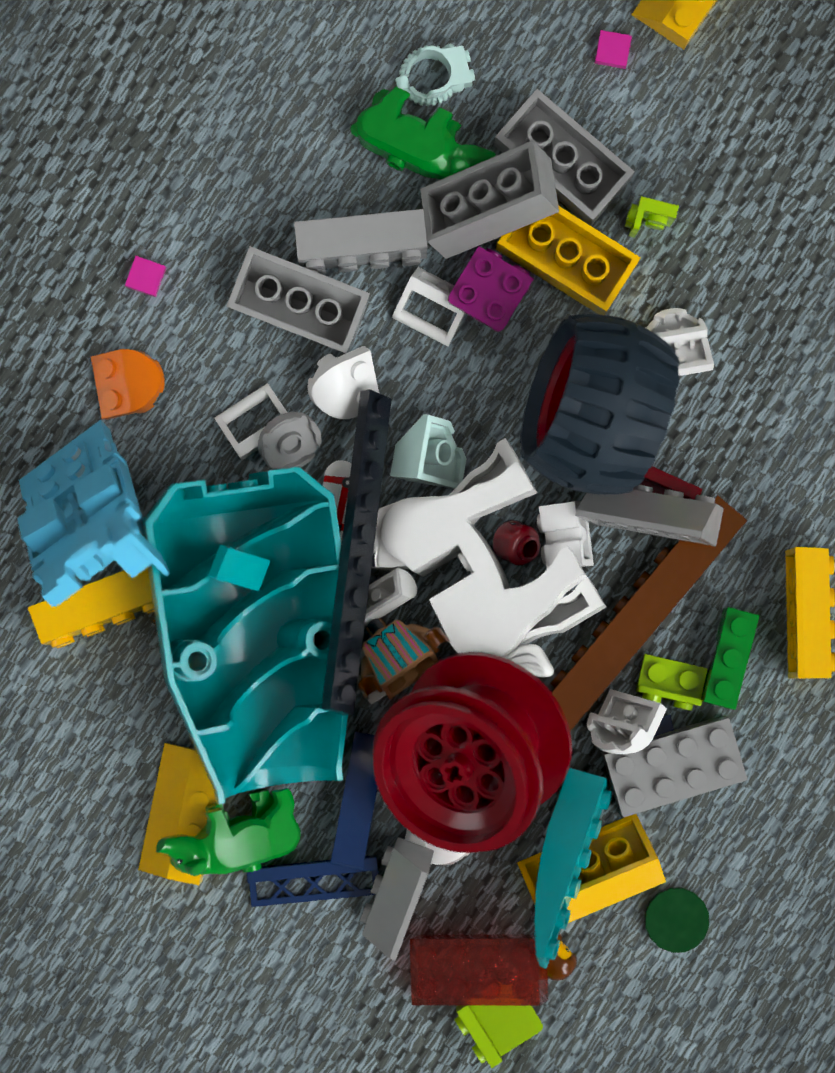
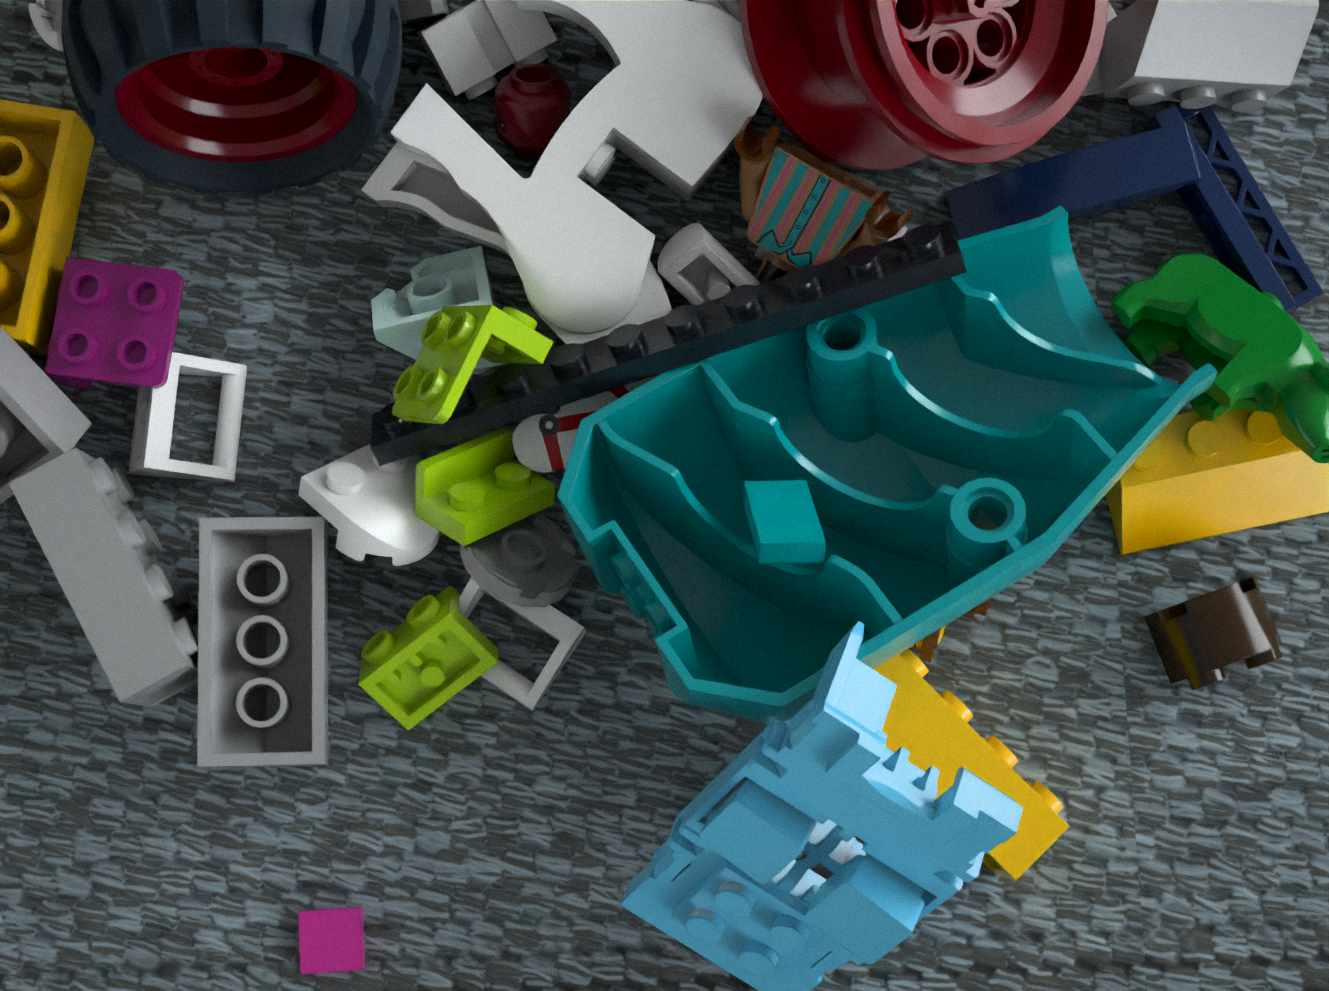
camera: 105 degrees left, 5 degrees down
orange slope [91,349,165,420] -> none
none -> lime bracket [358,586,499,731]
none -> lime bracket [392,305,553,424]
none -> lime bracket [415,426,555,546]
none -> dark brown cylinder [1144,576,1283,690]

